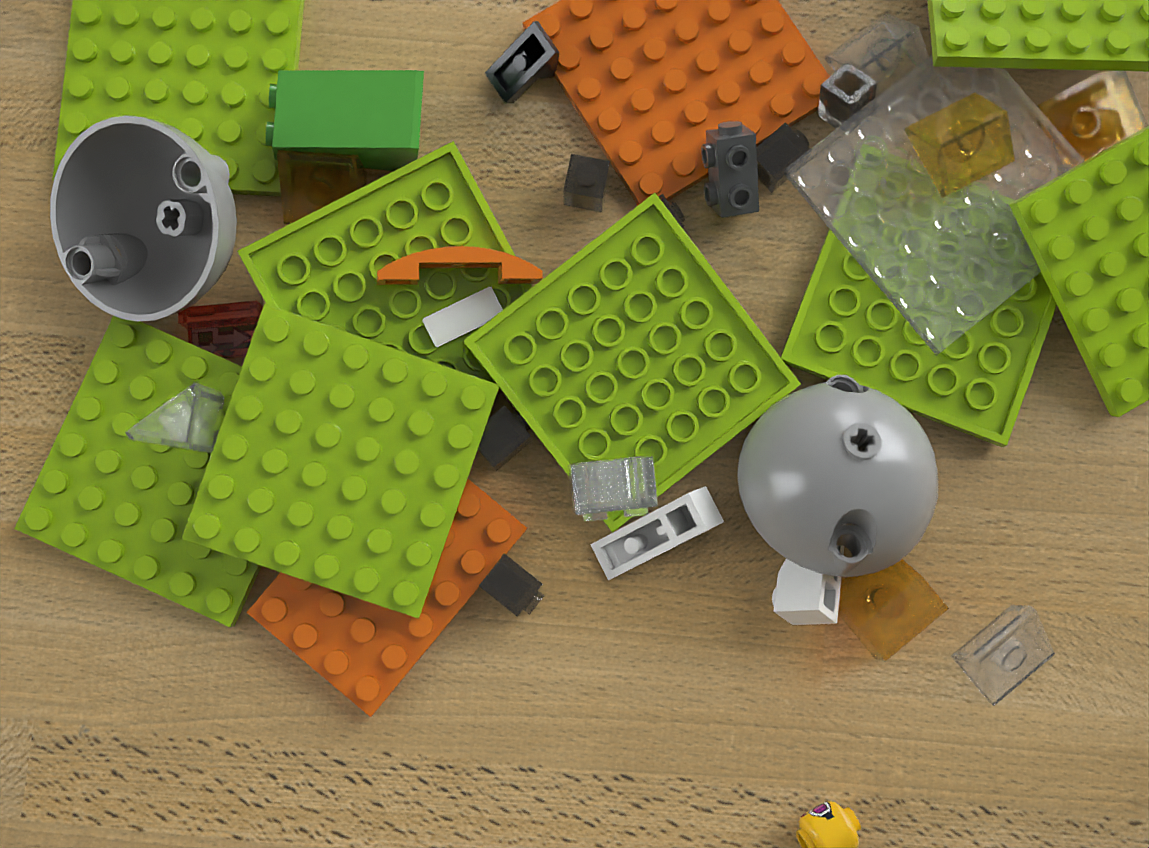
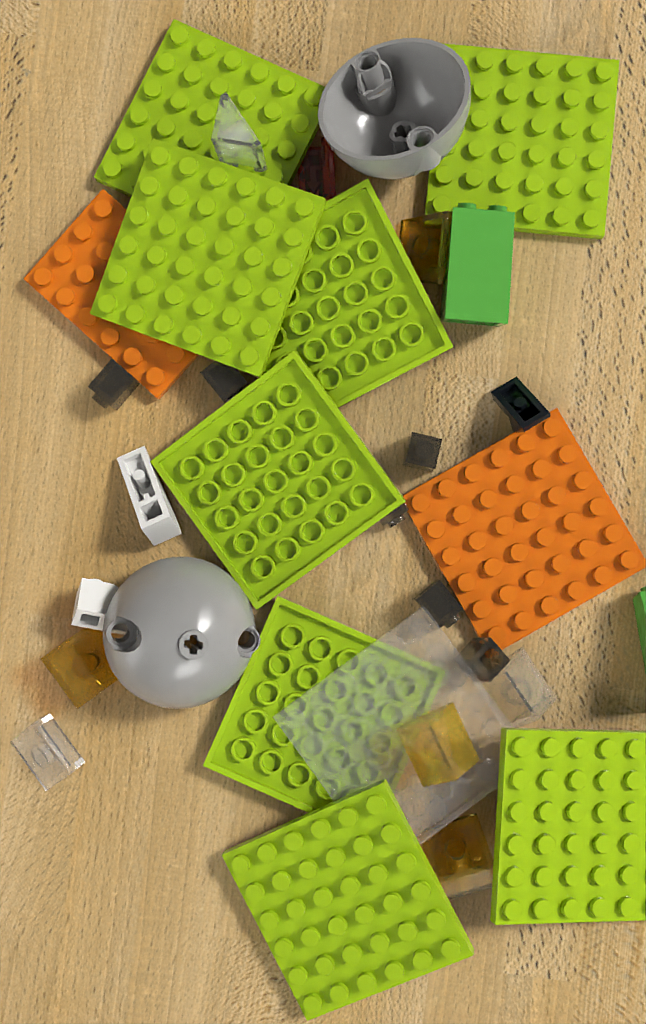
camera: 90 degrees right, 5 degrees up
orange slope [377,246,543,285] -> none
white sticker [423,287,503,347] -> none
clear brick [568,455,658,521] -> none
dark grey brick [701,121,759,218] -> none

